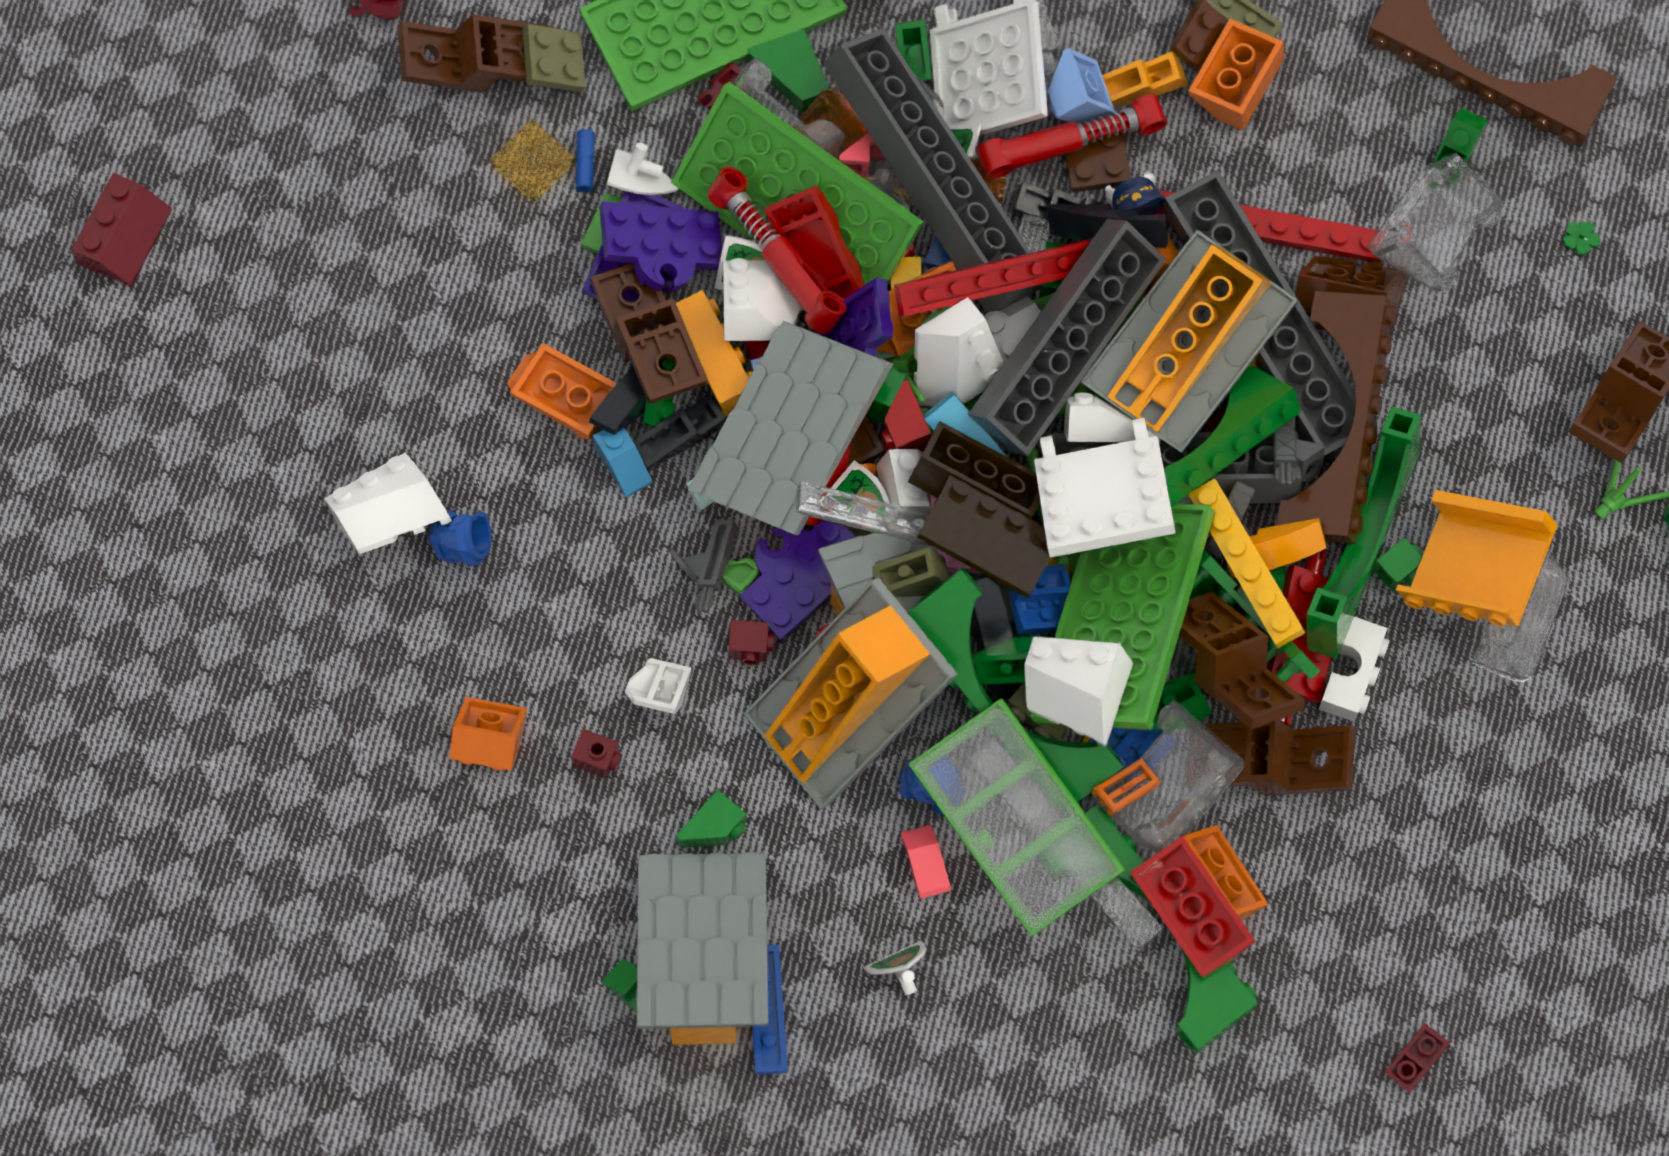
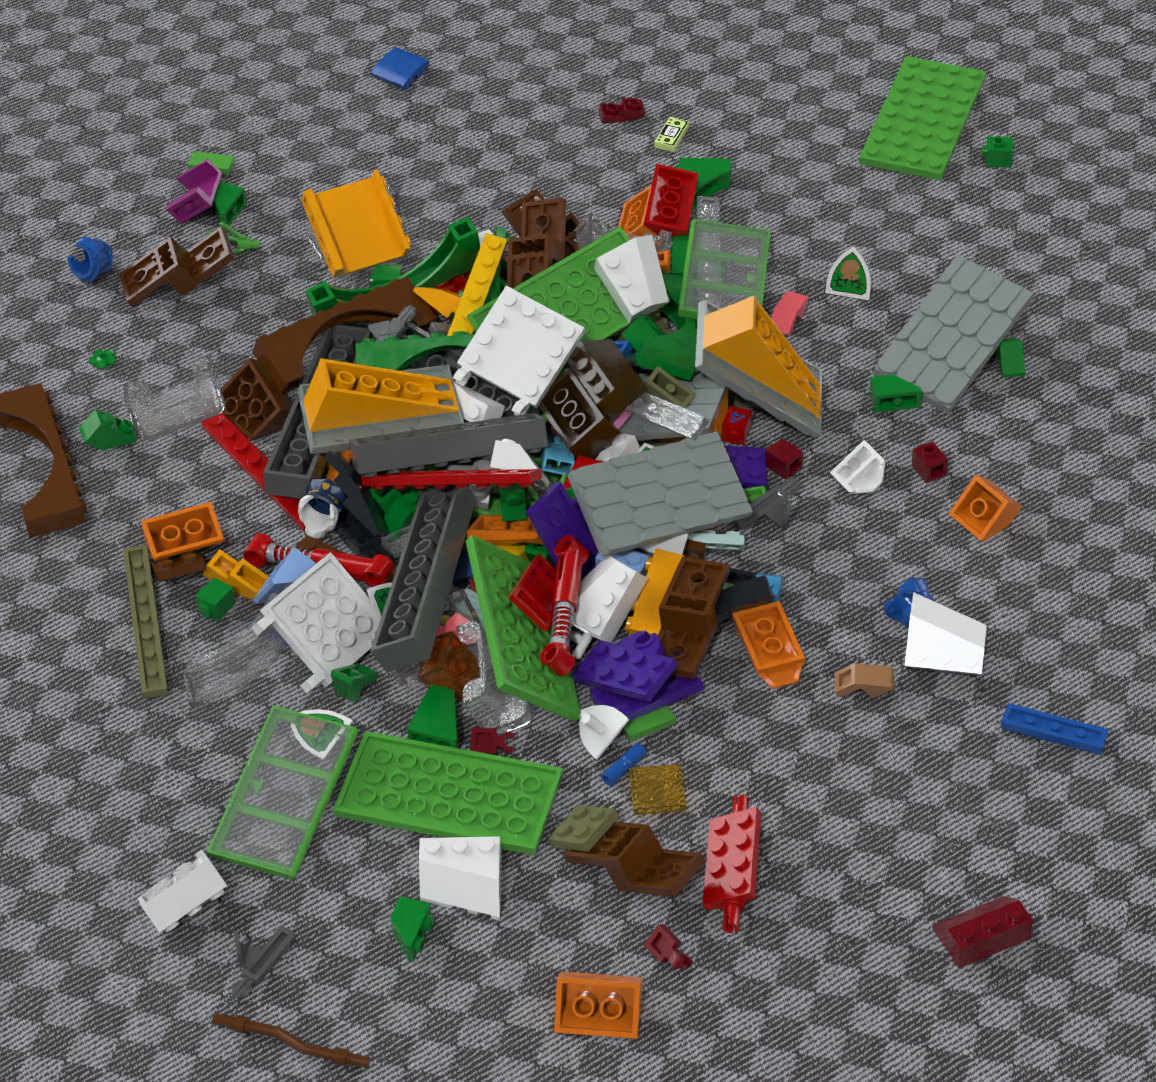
camera: 135 degrees left, 25 degrees down
none -> green brick [196,577,236,622]
none -> yellowish green tile [654,117,690,152]
none -> red plate [702,795,761,933]
none -> medium nougat slope [834,663,894,698]
none -> blue plate [1000,703,1109,755]

